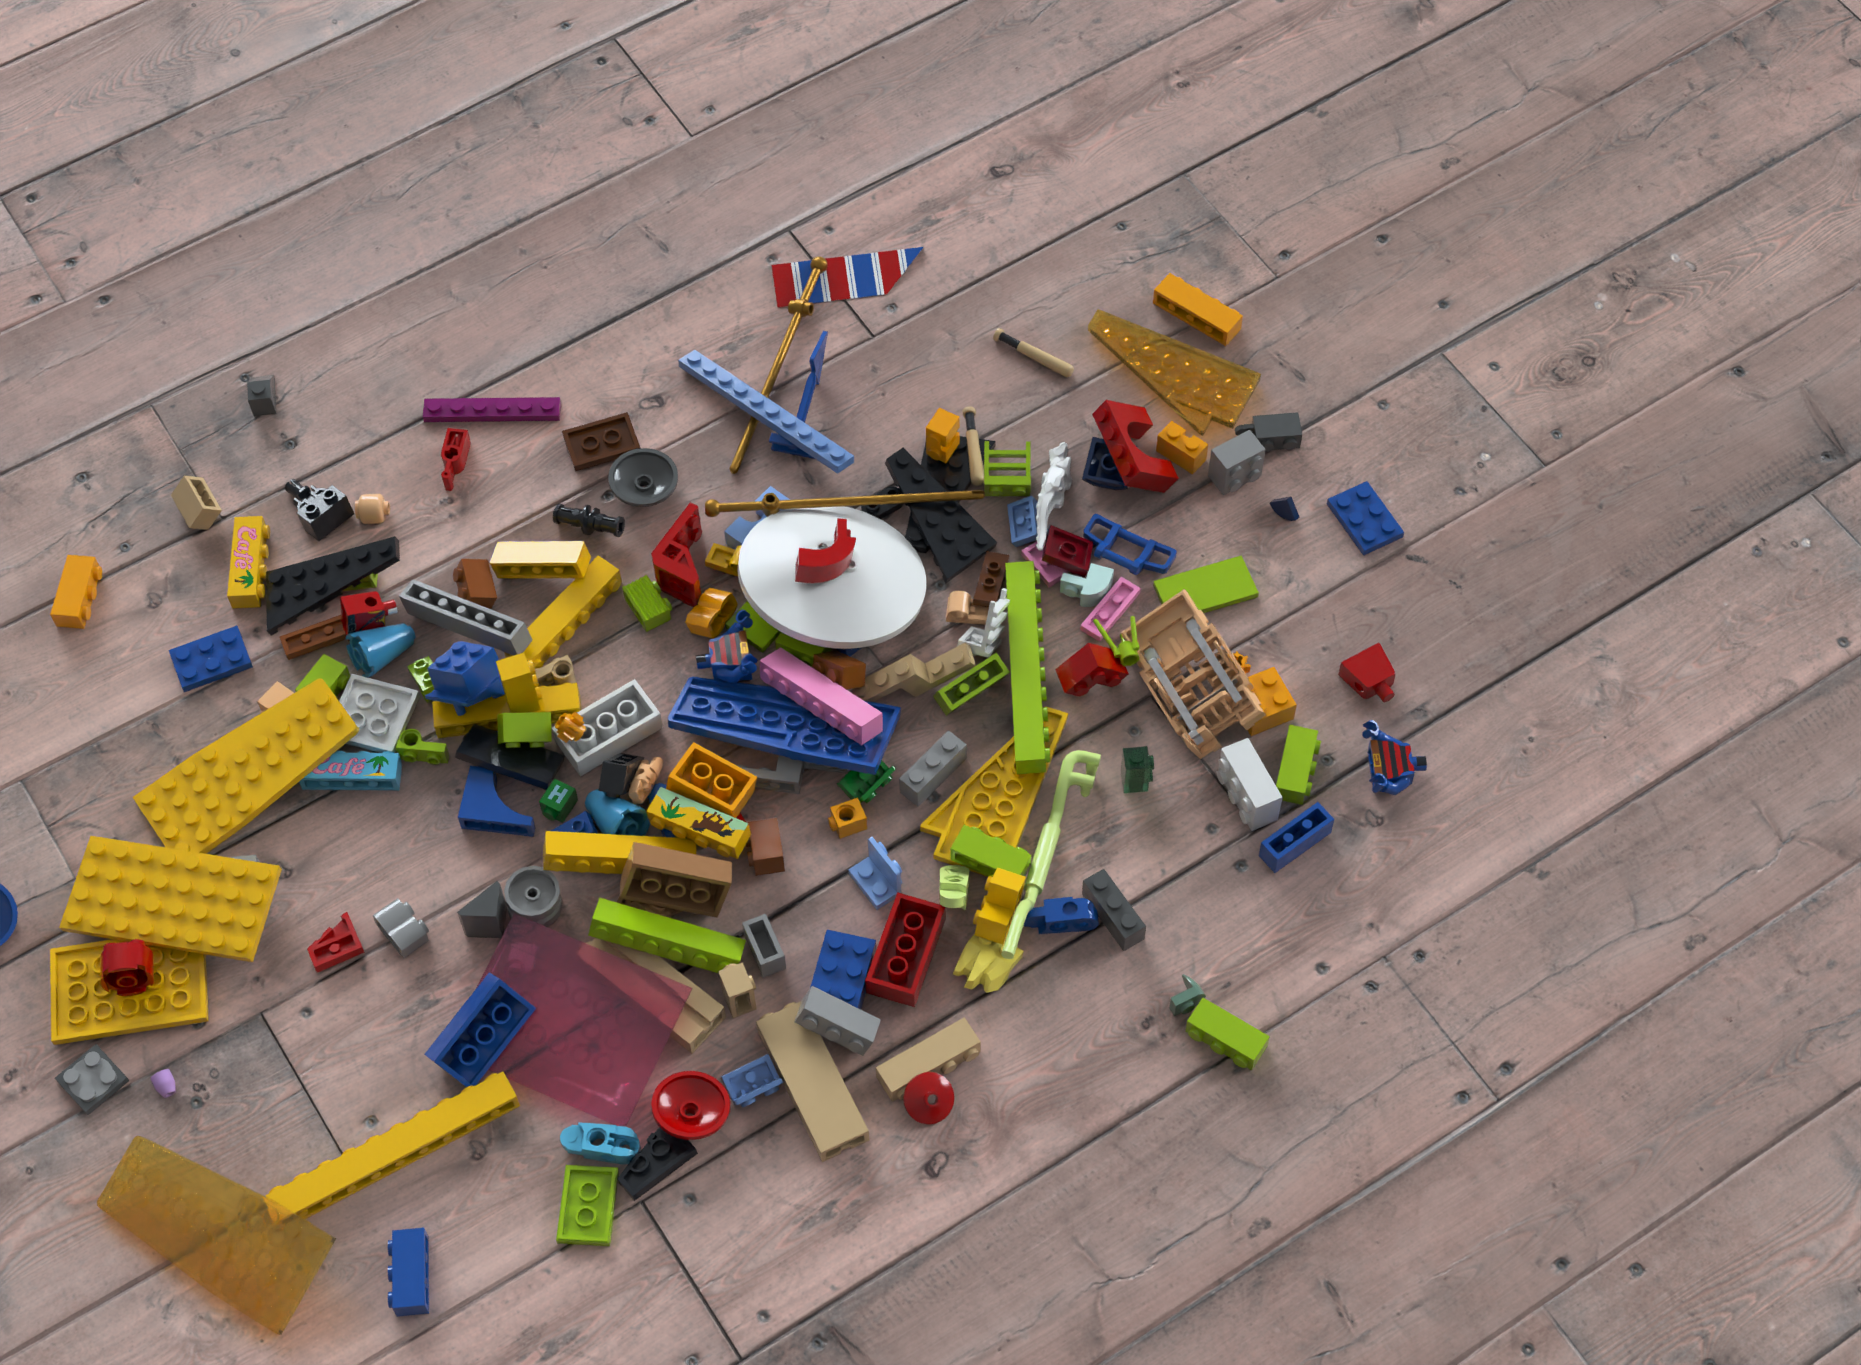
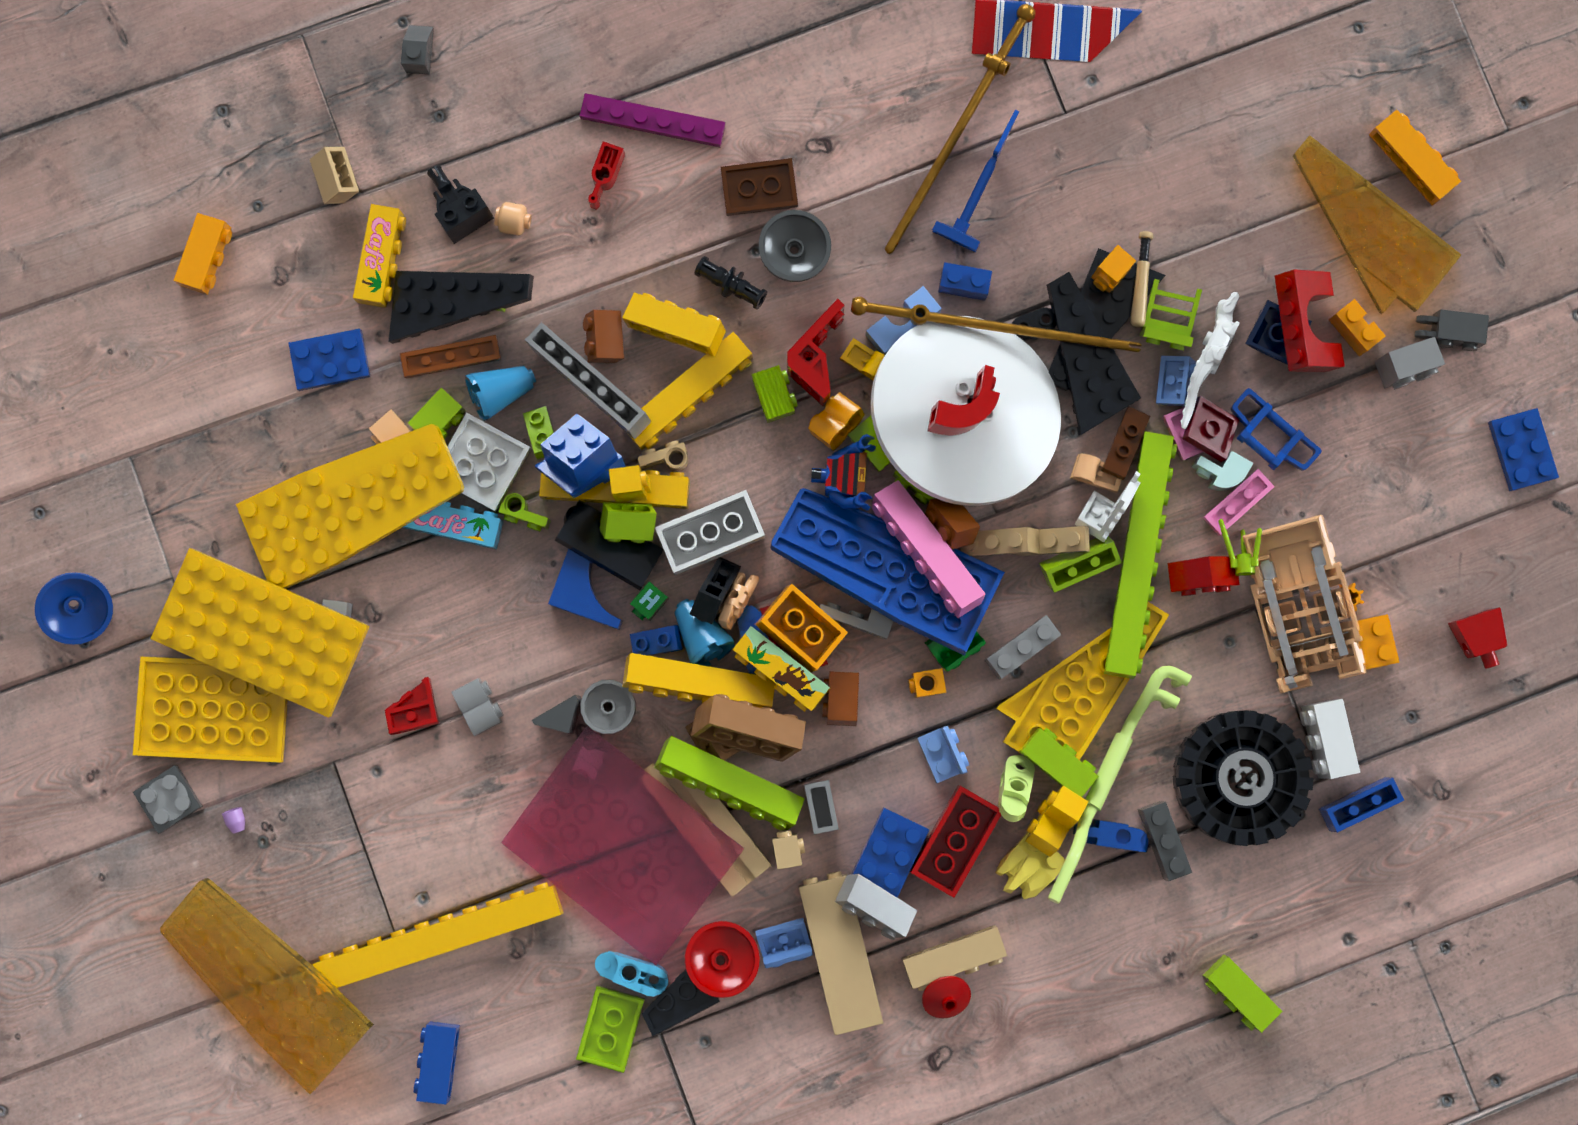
camera: 10 degrees right, 25 degrees up
red brick [100,939,154,996] -> none
red torso [340,591,398,642] -> none
blue slope [424,972,536,1087] -> none
light orange gear [555,711,586,743] -> none
medium blue plate [678,350,854,474] -> none
tan piece [993,328,1074,377] -> none
clear green brick [1121,746,1154,793] -> none
lime tile [1153,555,1259,613] -> none
sand green plate [1169,974,1206,1016] -> none
dark blue tile [1270,496,1299,521] -> none
lime brick [1276,724,1321,805] -> none
torso [1362,720,1427,795] -> none
none -> blue brick [938,262,992,301]
none -> black wheel [1173,710,1314,846]

